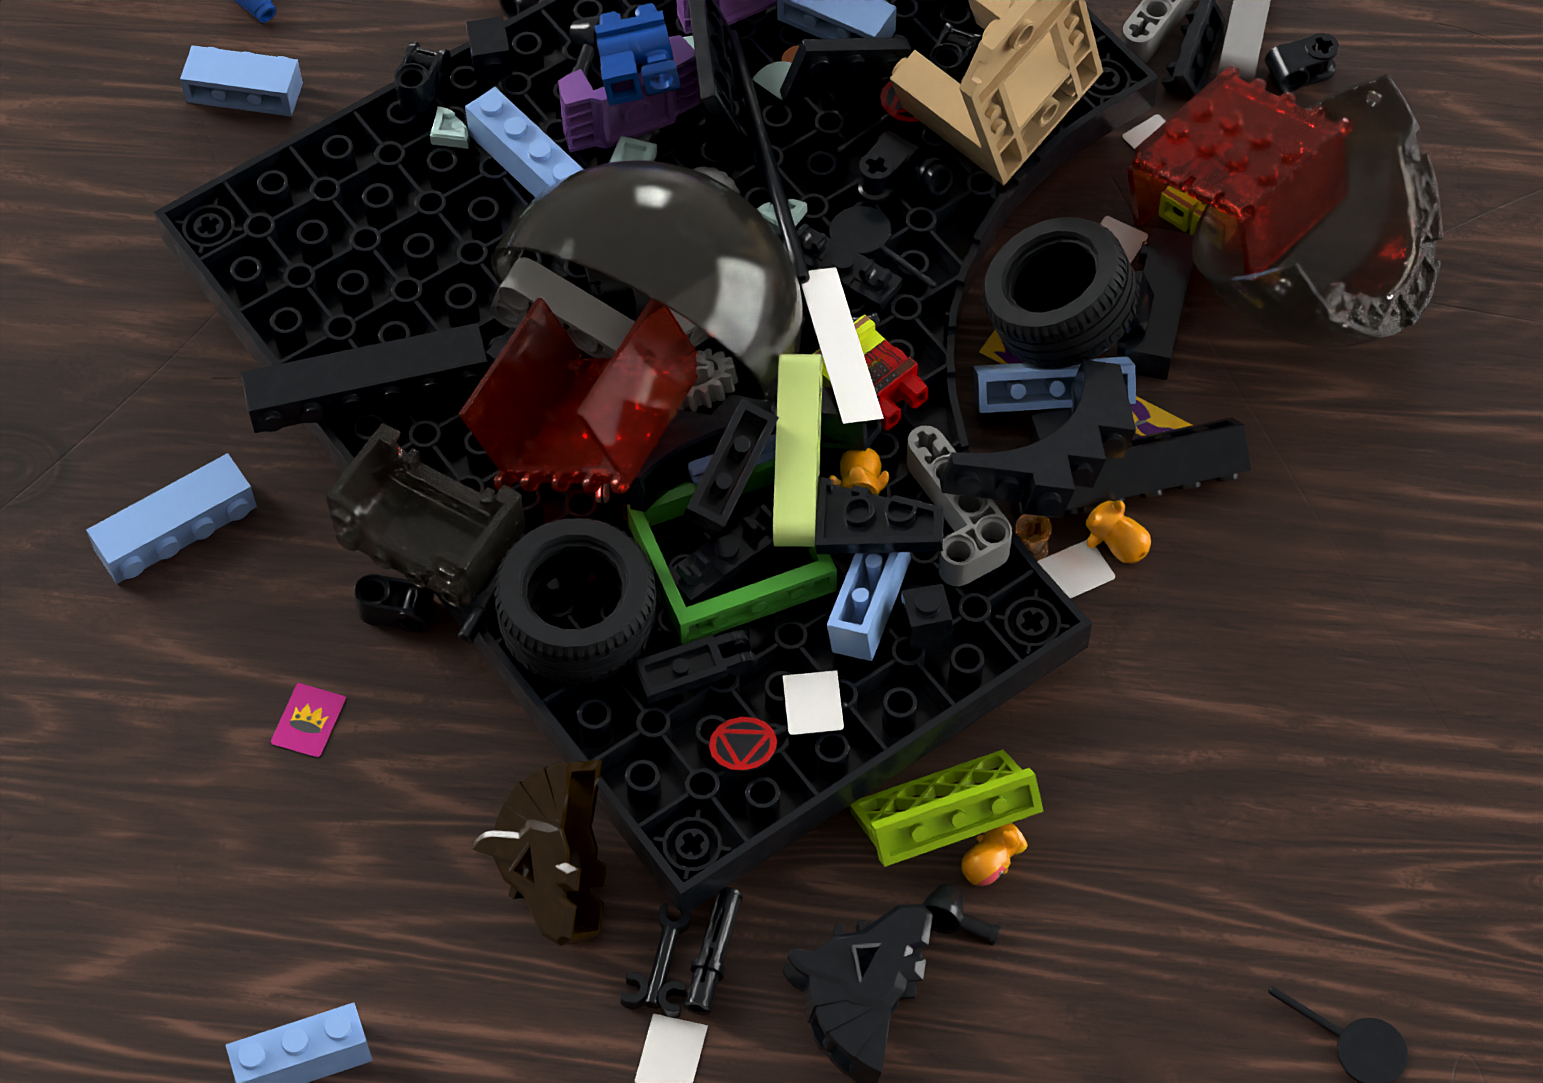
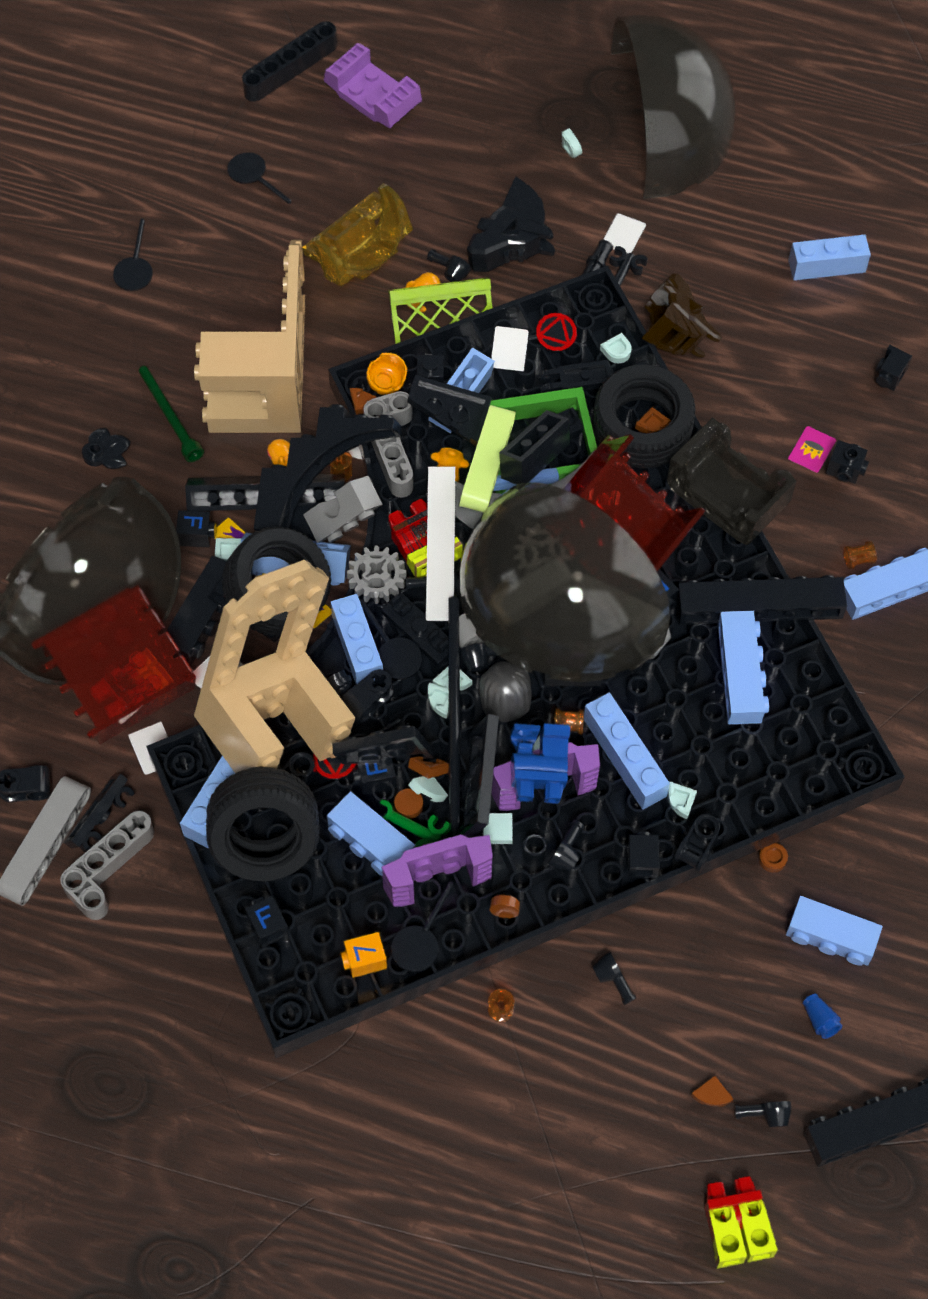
camera: 170 degrees left, 5 degrees up
none -> black plate [82,428,131,469]
none -> black piece [113,219,153,291]
none -> dark green piece [139,366,204,463]
none -> black brick [176,510,216,548]
none -> tan bracket [194,240,305,433]
none -> light aqua tile [215,538,242,562]
none -> clear yellow piece [302,183,413,287]
none -> light grey arch [303,476,383,543]
none -> light blue brick [331,594,383,685]
none -> light grey gear [347,545,406,604]
none -> dark orange tile [350,388,377,415]
none -> light orange hair [366,352,408,395]
none -> green bar [380,800,451,848]
none -> dark orange tile [408,757,449,779]
none -> light aqua tile [428,682,449,719]
none -> light aqua tile [600,333,631,364]
none -> dark orange tile [635,407,671,434]
none -> light blue brick [718,611,769,724]
none -> black brick [826,440,869,484]
none -> clear orange bush [843,541,877,569]
none -> black brick [876,345,912,391]

